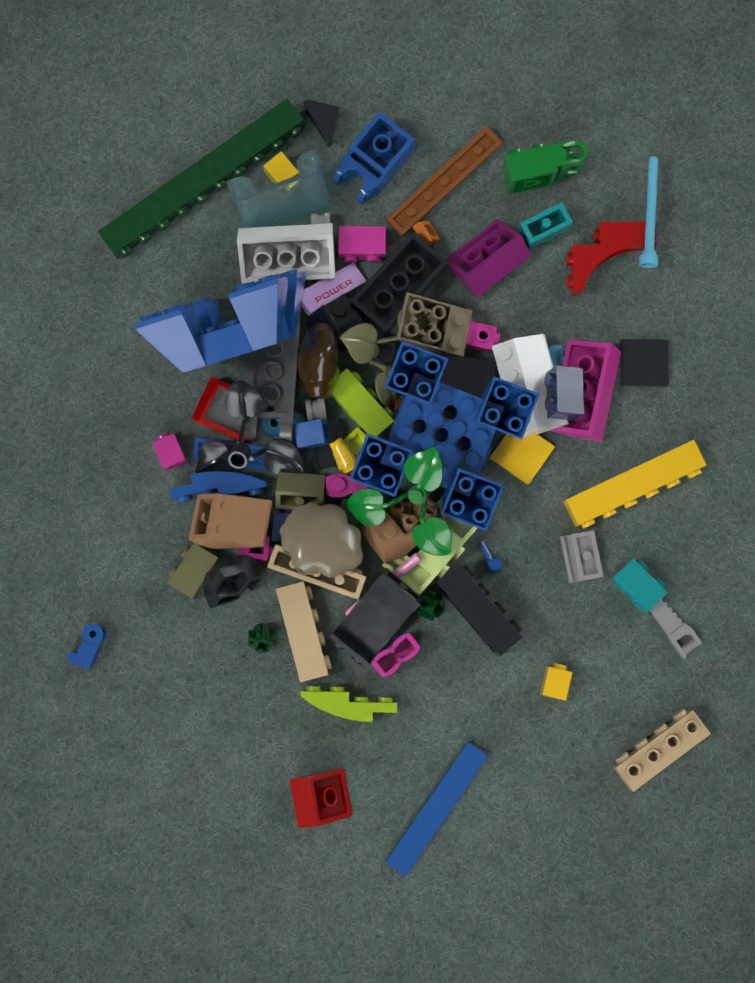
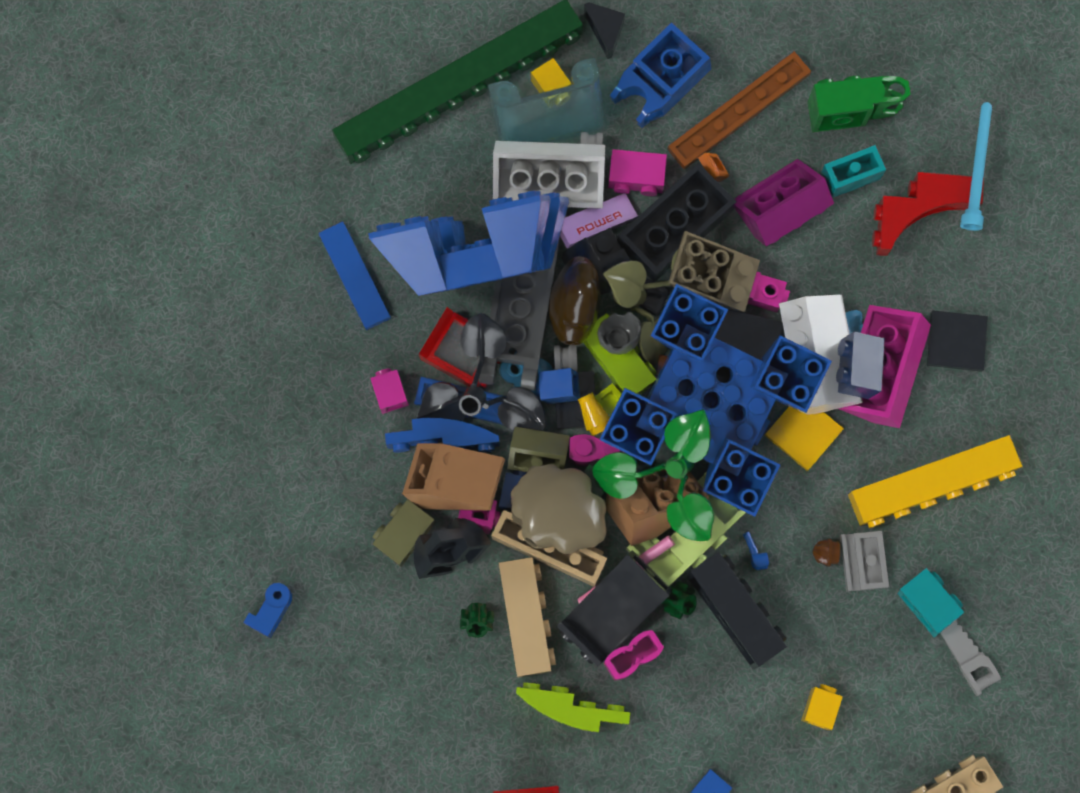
camera: 10 degrees right, 5 degrees down
none -> blue tile [318,221,391,330]
none -> dark grey hair [597,312,641,355]
none -> reddish brown plate [812,538,840,567]

